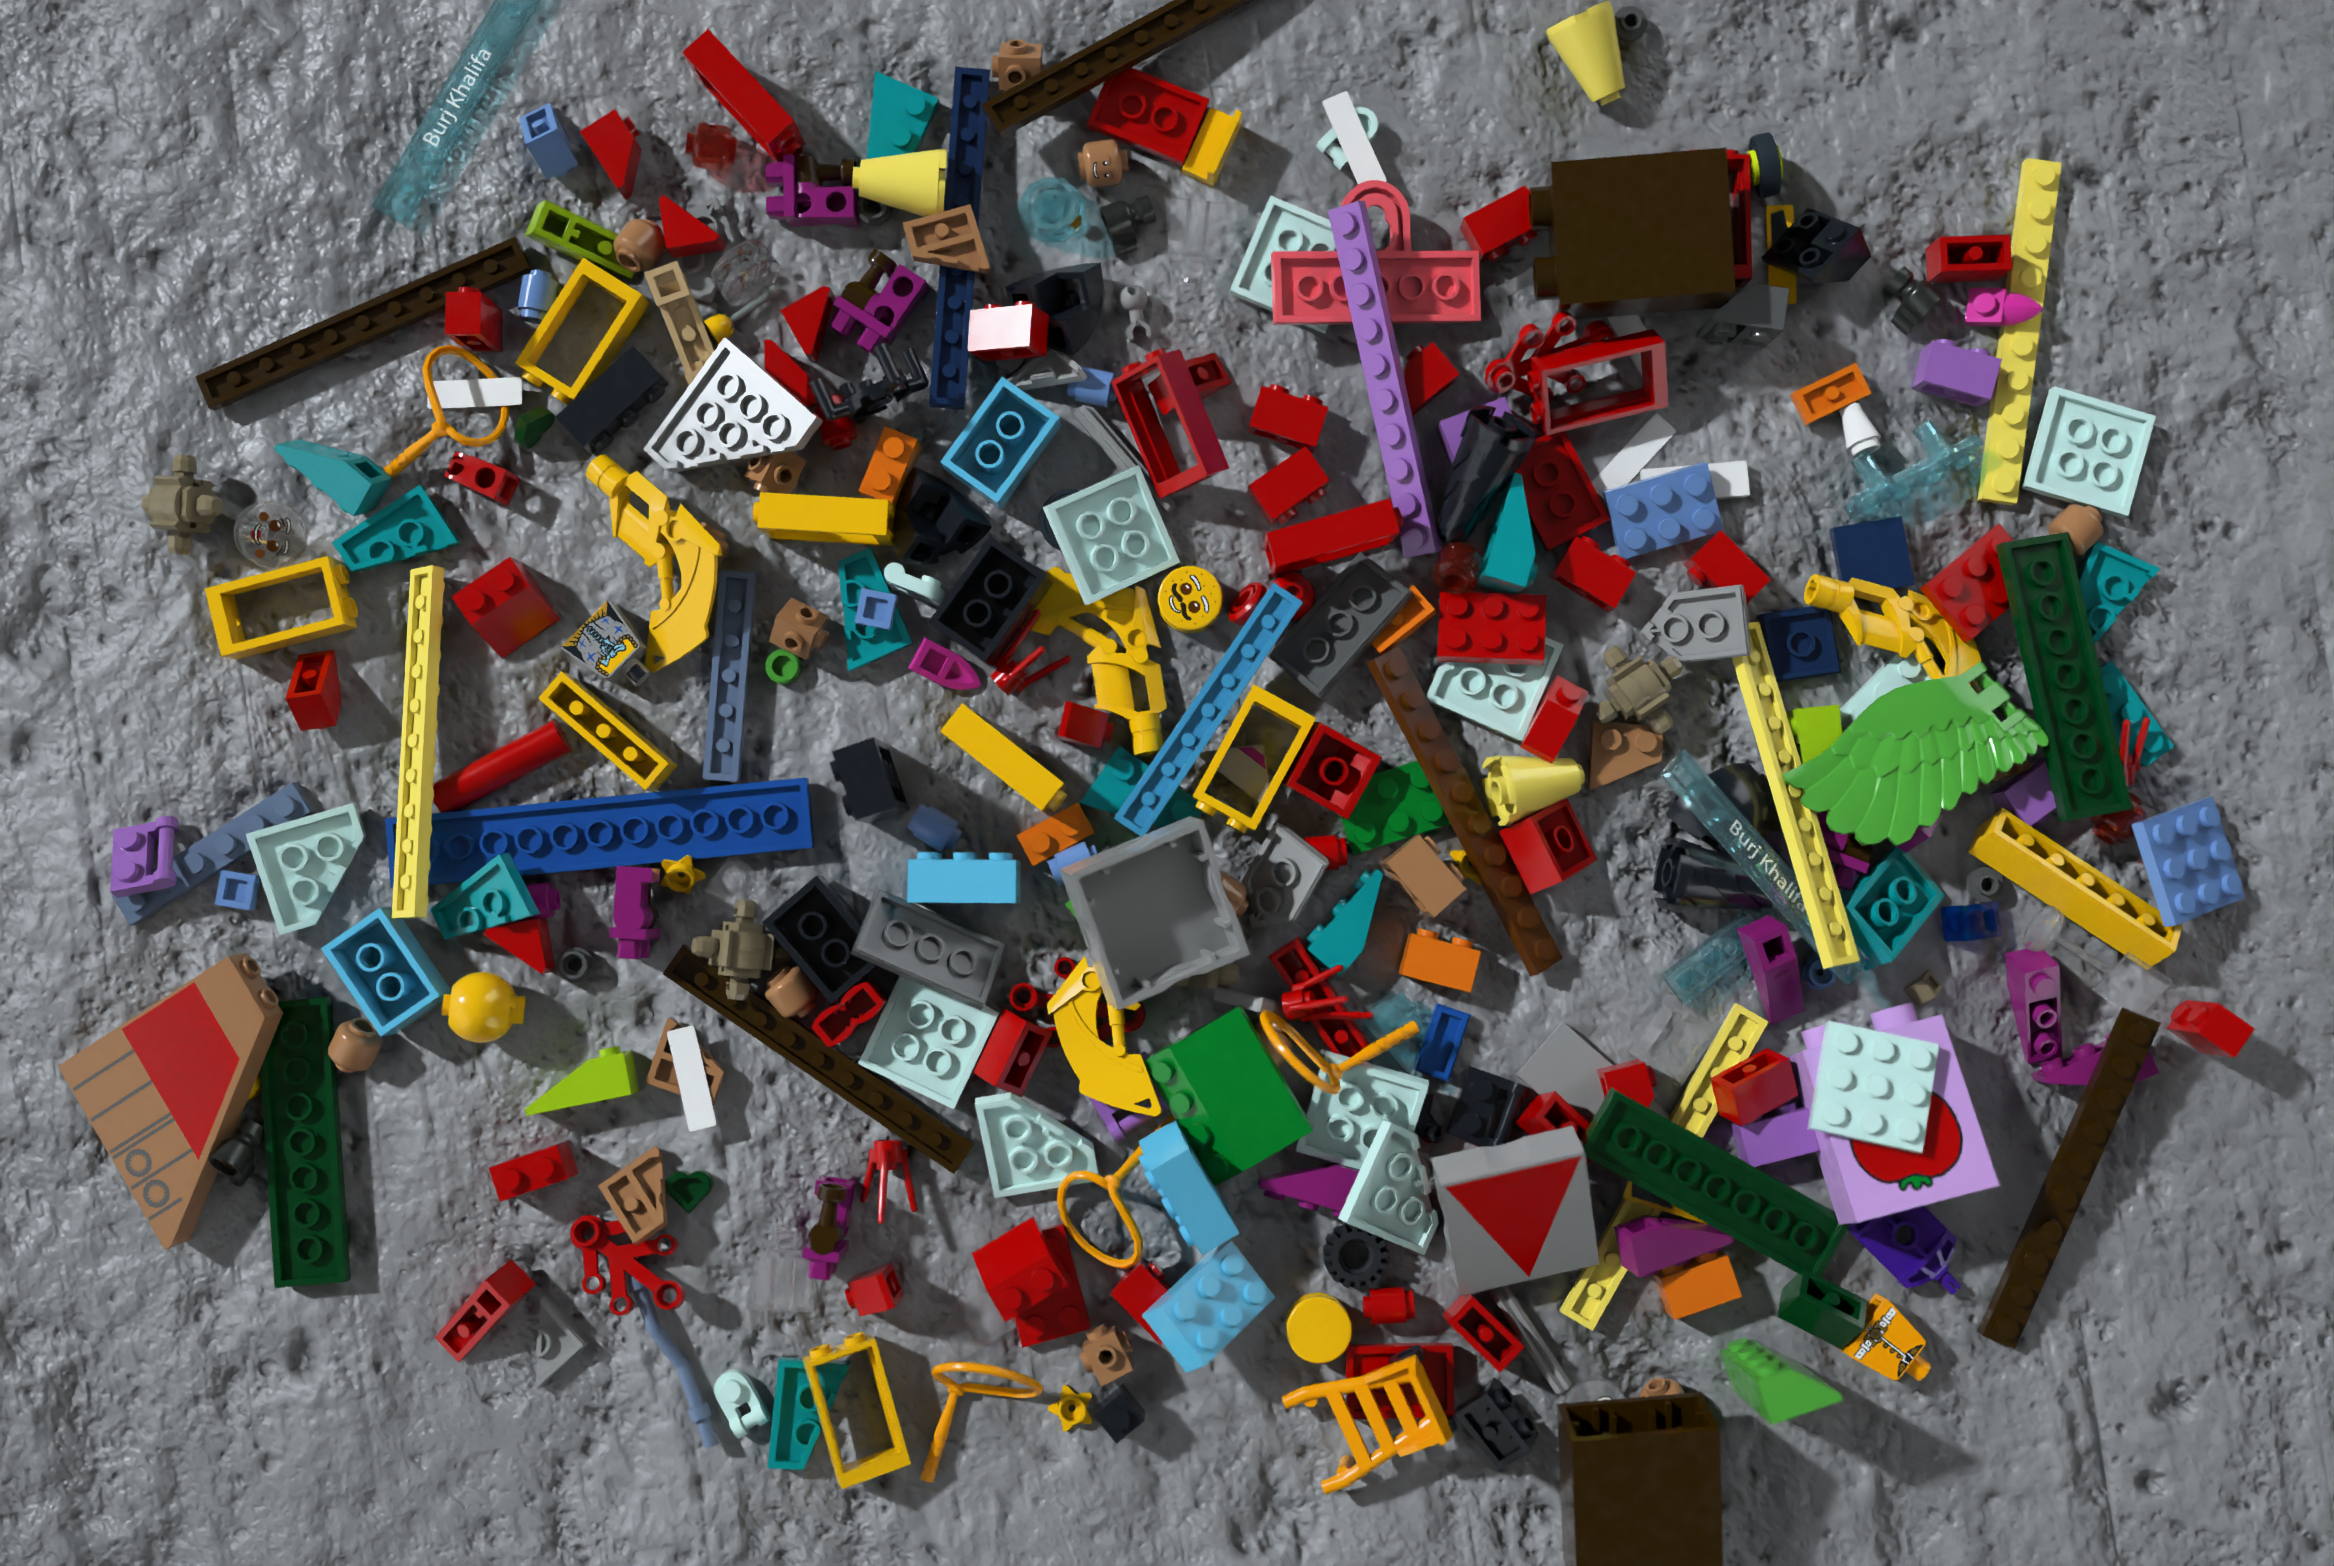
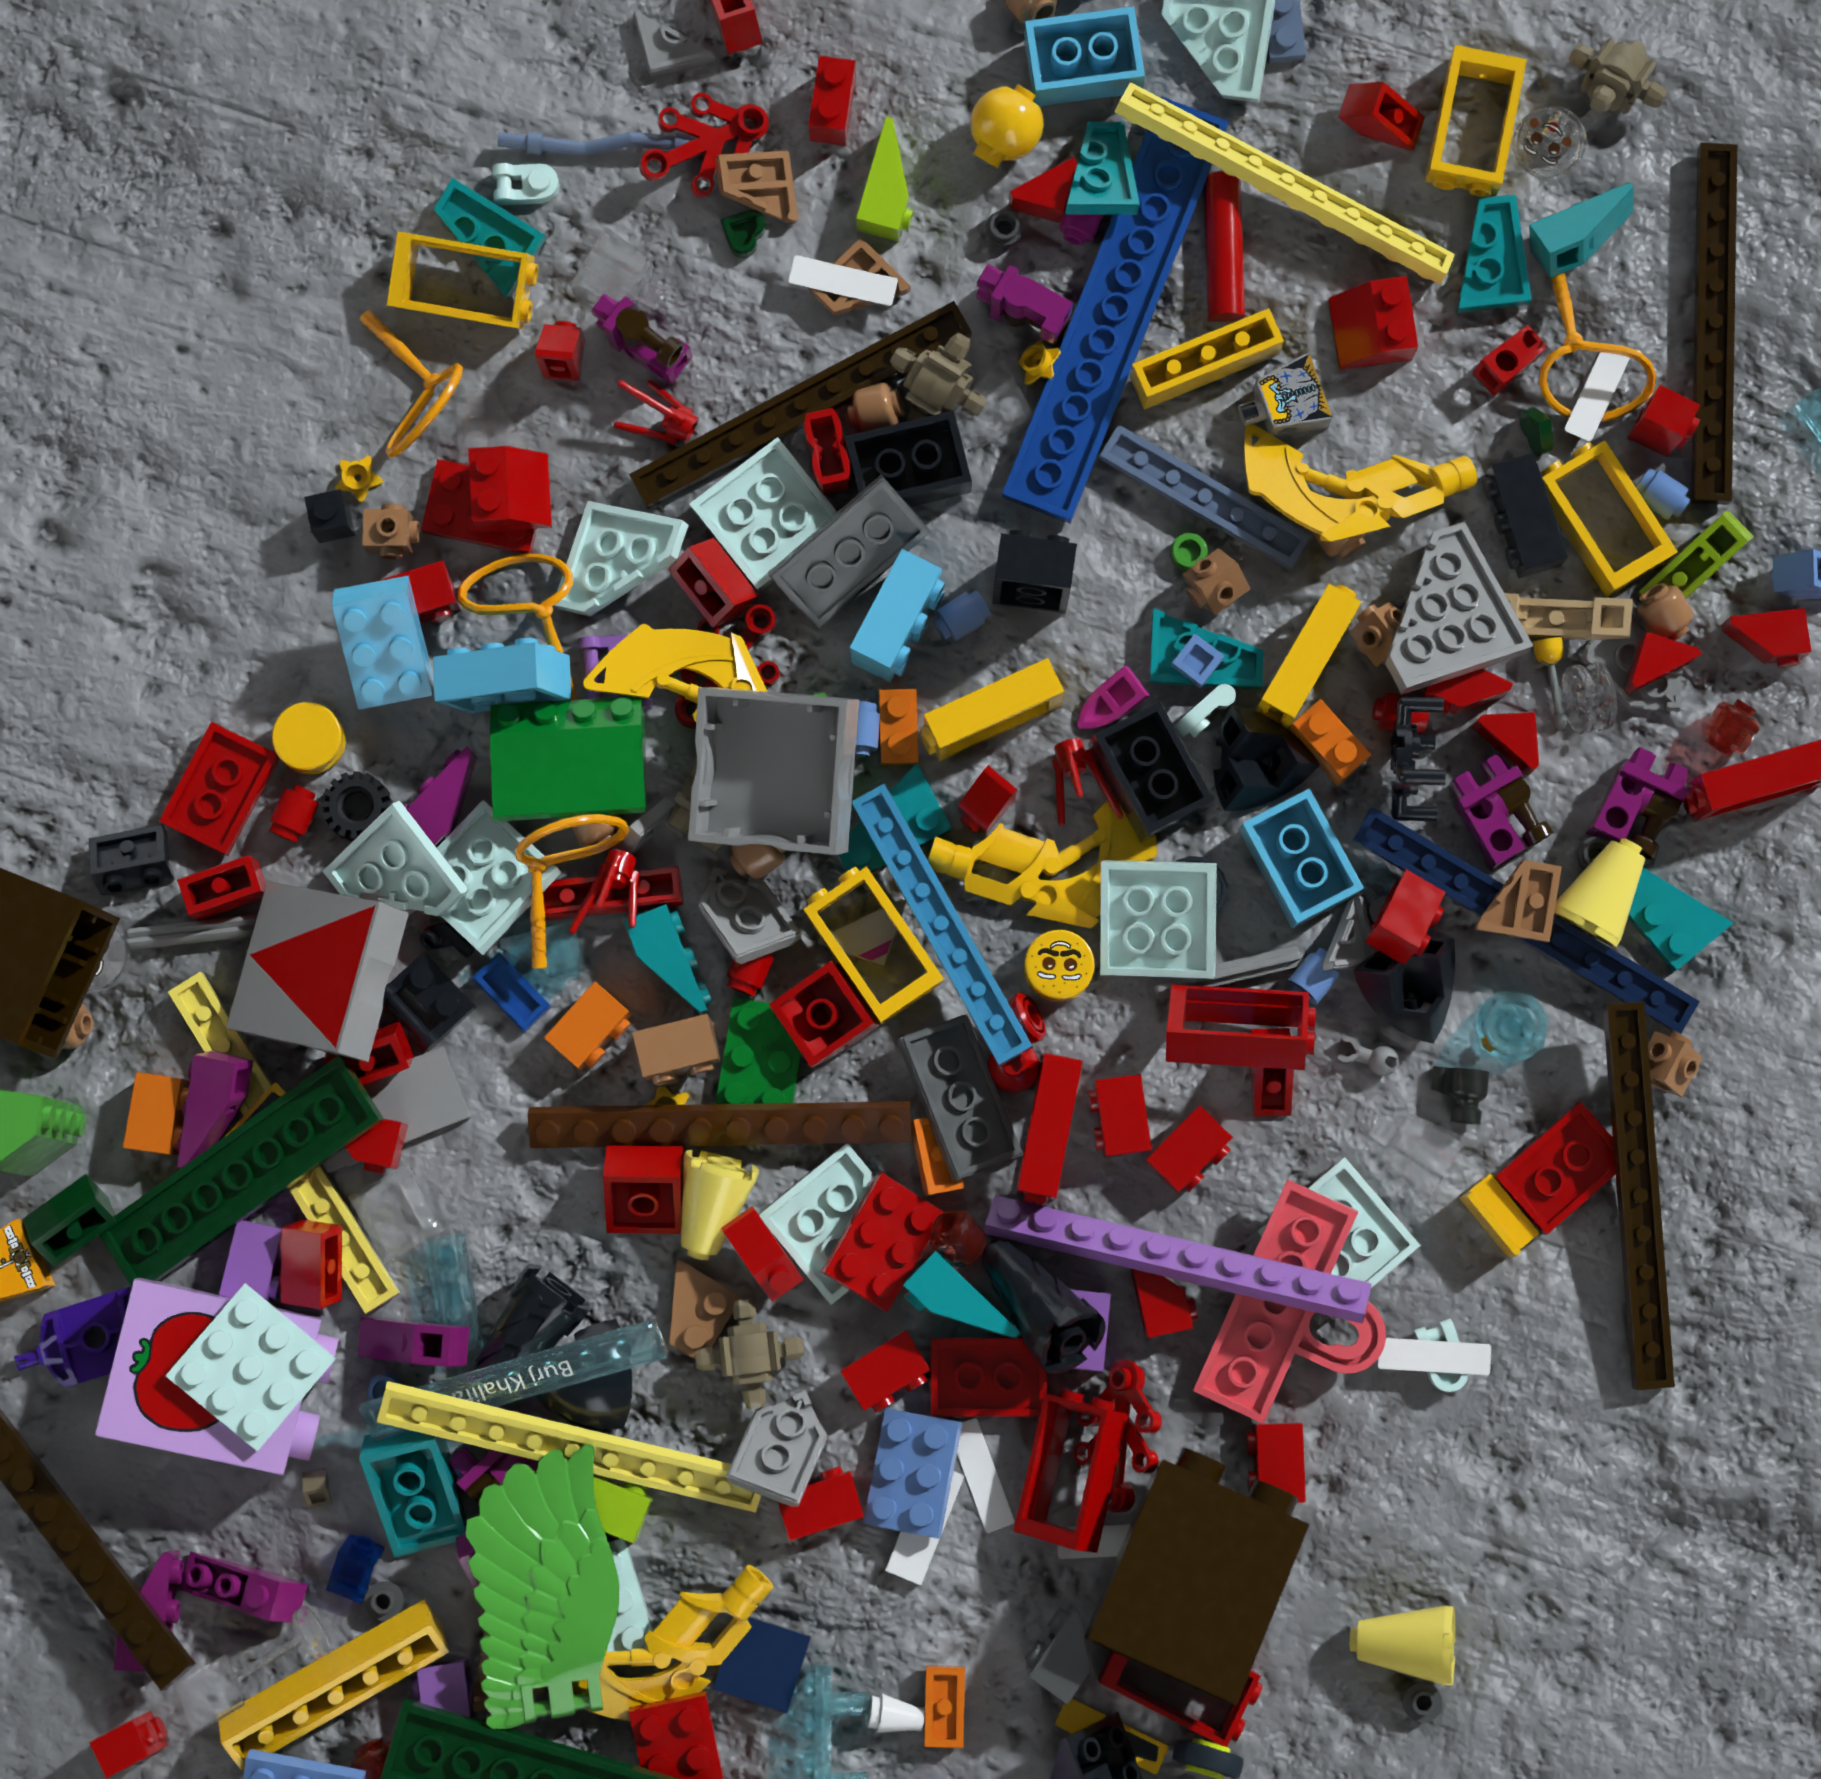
camera: 115 degrees right, 5 degrees down
medium nougat head [1077,139,1129,188] -> none
light orange hand [1282,1345,1458,1495] -> none
dark blue tile [1757,606,1841,683] -> none

